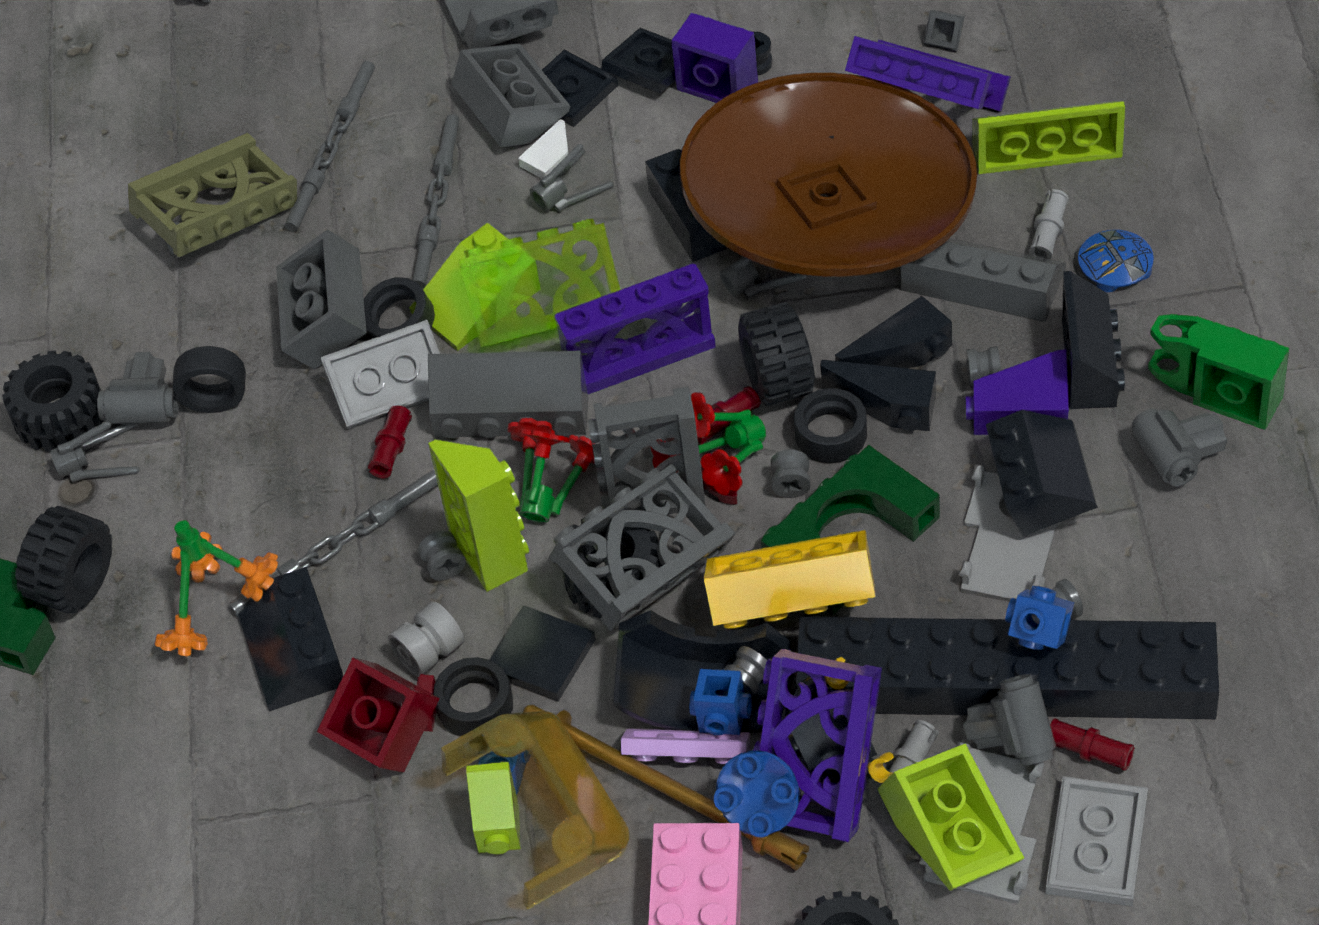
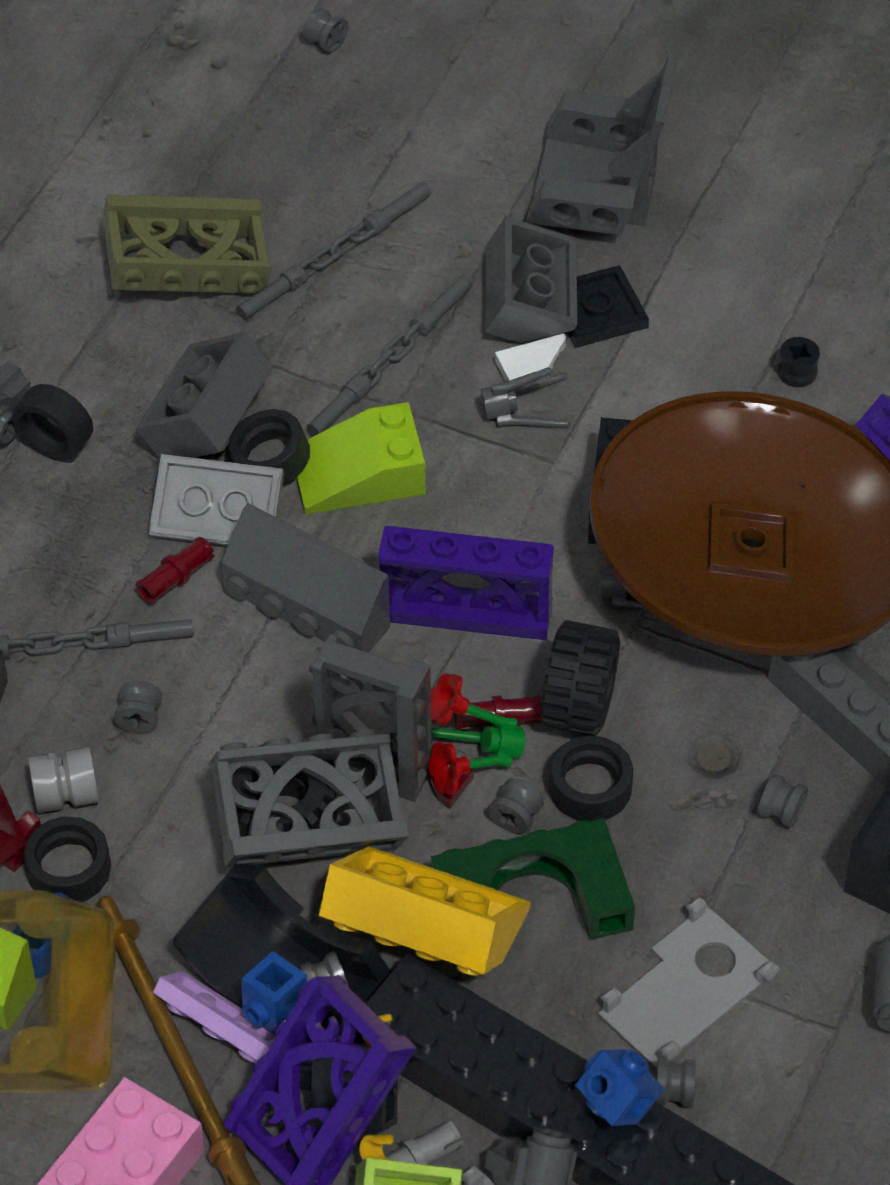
camera: 25 degrees right, 0 degrees up
lime slope [428,440,529,592] -> none
clear neon green fence [458,218,621,348] -> none
black tile [490,605,596,702] -> none
plant [507,418,595,523] -> none
black tile [602,27,676,93] -> none
dark purple brick [671,13,758,103] -> none
blue dish [714,750,799,837] -> none
black slope [820,360,936,431] -> none
black slope [835,296,952,369] -> none
dark purple slope [966,350,1069,435] -> none
black slope [986,410,1098,536] -> none

